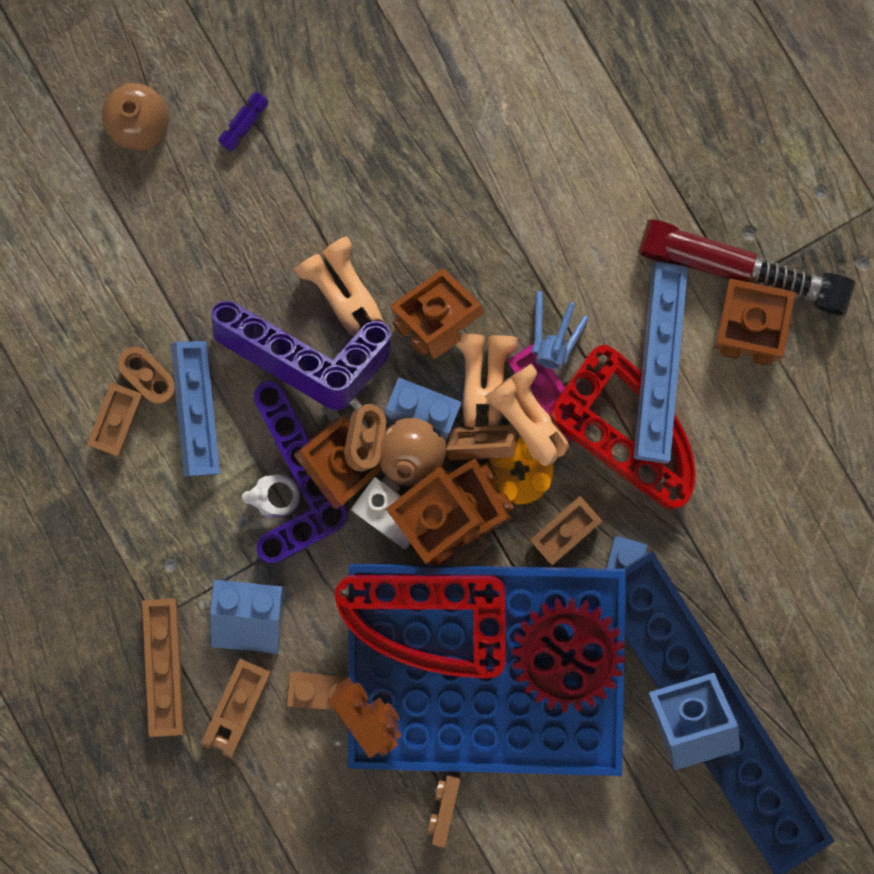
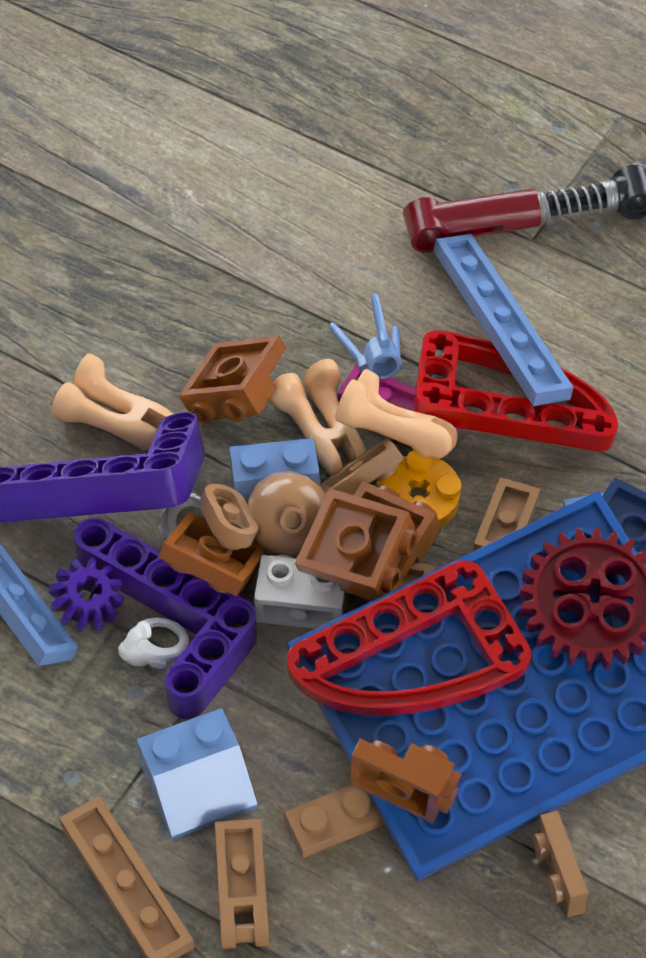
camera: 30 degrees left, 30 degrees down
dark orange plate [713,278,796,366] -> none
none -> dark purple gear [48,557,124,633]

